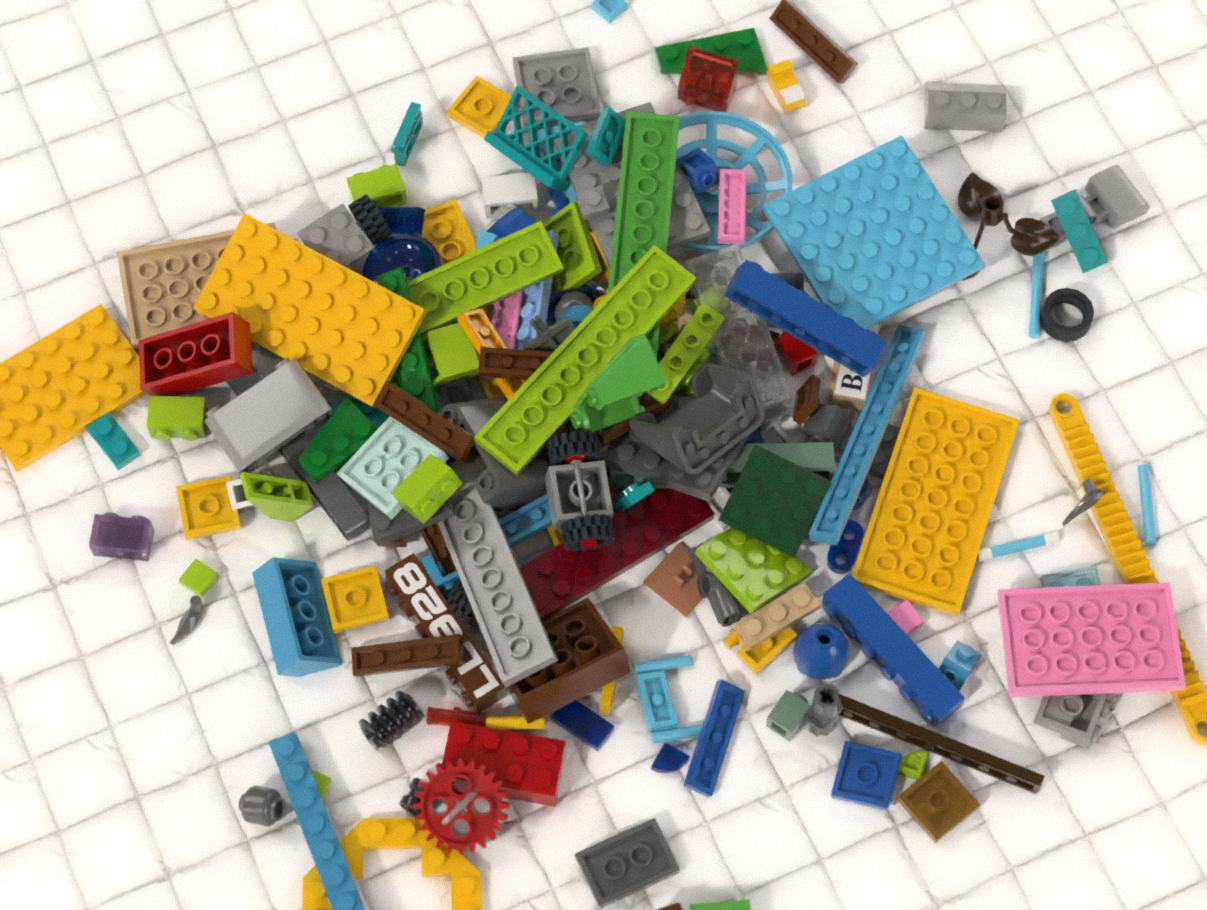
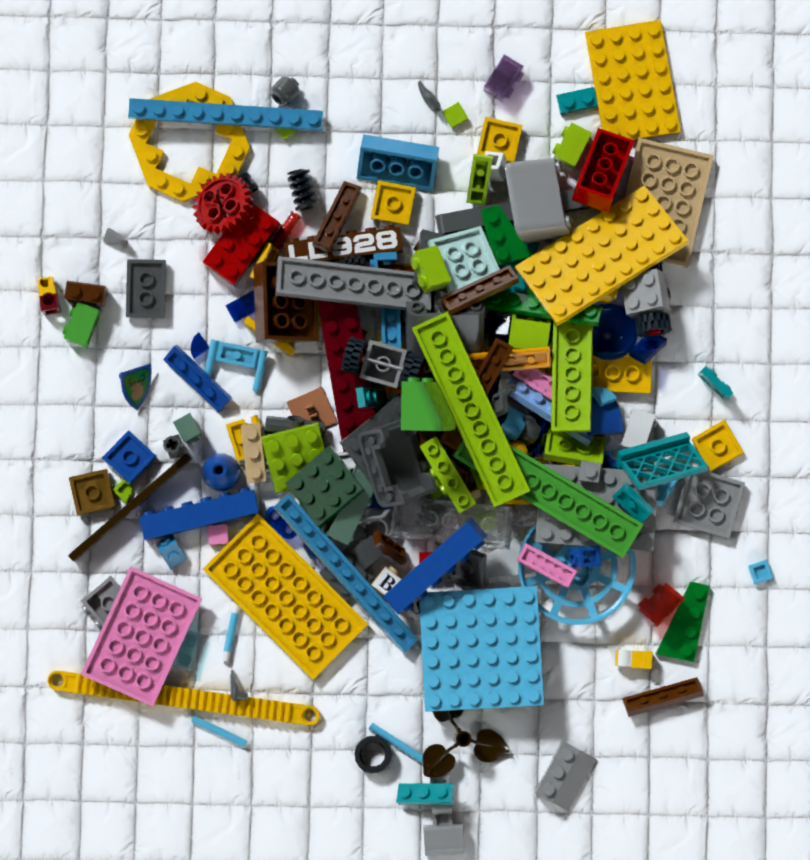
camera: 115 degrees right, 20 degrees up
lime brick [346,164,407,211] -> none
none -> shield [119,363,152,411]

